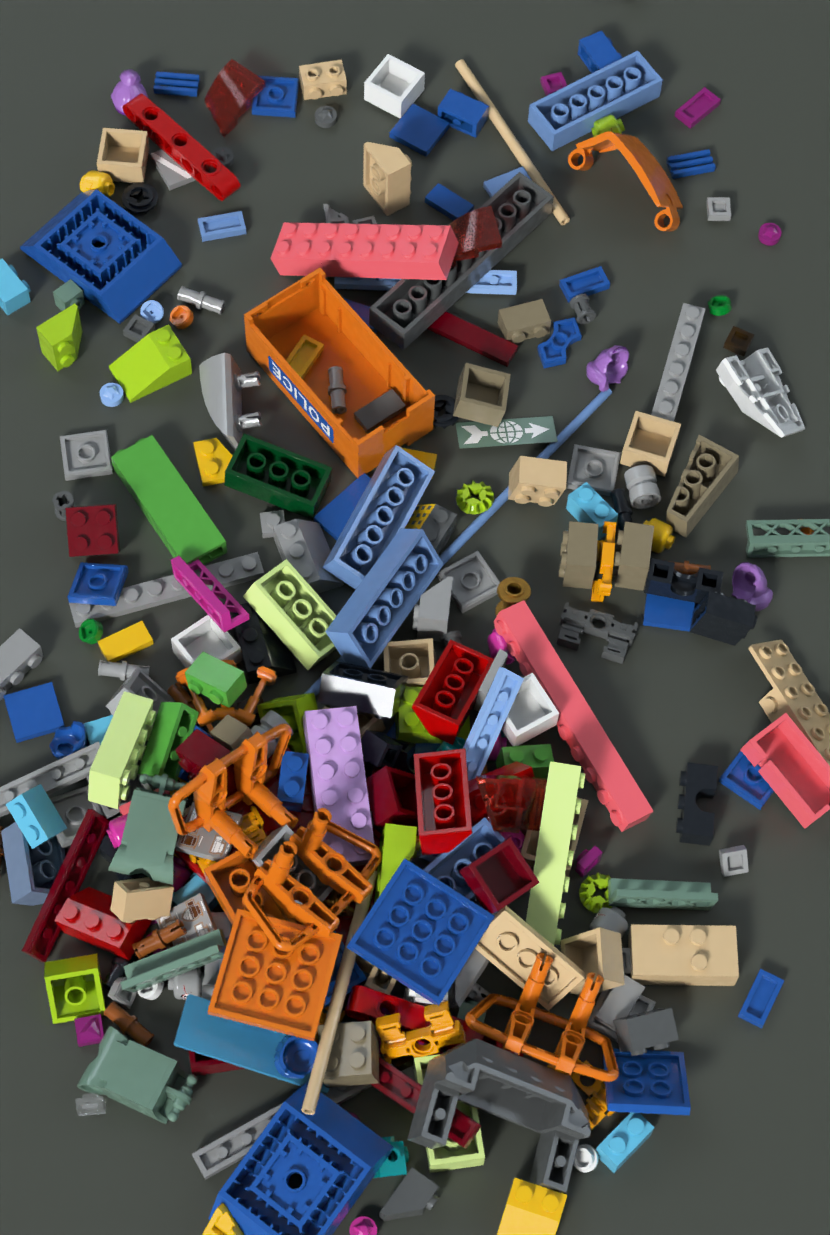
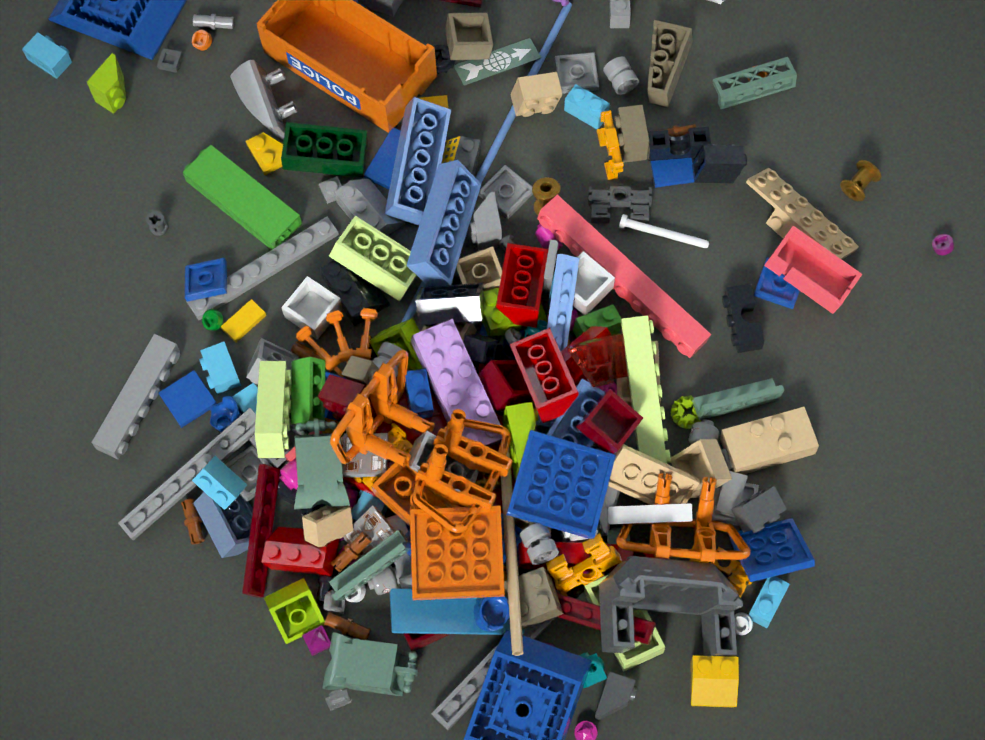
camera: 10 degrees left, 5 degrees up
sand green plate [53,279,85,311] -> none
light grey tile [60,430,113,481] -> none
dark red piece [65,504,120,557] -> none
light grey pin [98,660,150,681] -> none
light blue tile [100,383,124,407] -> none
lime slope [109,324,192,403] -> none
light blue tile [140,300,164,324] -> none
dark pink fence [171,556,250,633] -> none
bright green brick [185,652,247,708] -> none
yellow tile [286,334,324,379] -> none
light grey pin [328,366,347,414] -> none
dark grey tile [354,389,406,434] -> none
lime gear [456,481,494,514] -> none
dark tan piece [559,521,598,589] -> none
magenta plate [575,846,603,878] -> none
black pin [610,488,633,530] -> none
tan piece [620,411,681,477] -> none
yellow head [643,518,675,553] -> none
light grey plate [719,845,749,877] -> none
medium lavender hair [732,562,773,612] -> none
blue tile [737,969,784,1029] -> none
none -> medium azure brick [199,342,241,394]
none -> dark grey tile [505,327,523,344]
none -> light grey wheel [520,523,559,565]
none -> white sticker [608,504,692,524]
none -> white bar [619,214,709,248]

